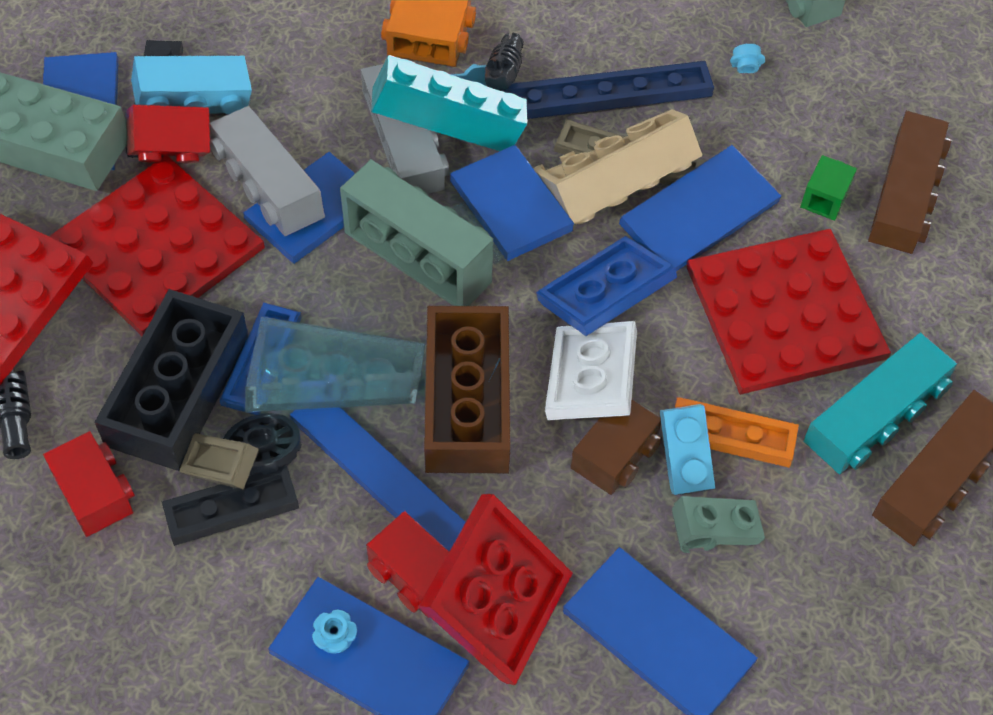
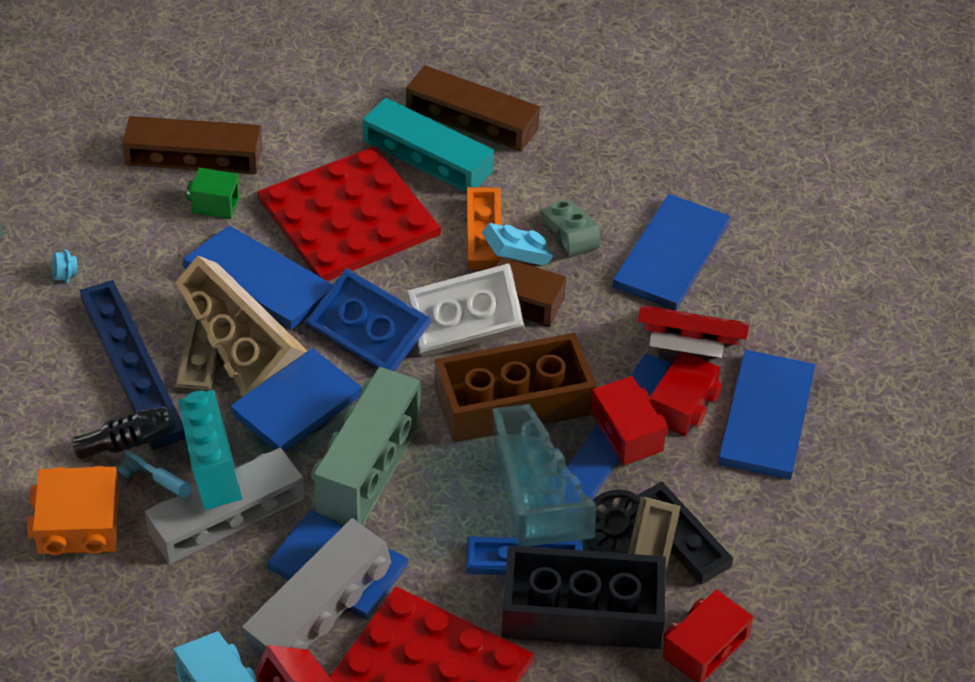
camera: 105 degrees left, 10 degrees down
medium azure plate [312,610,357,654] -> none
none -> red brick [591,376,668,466]

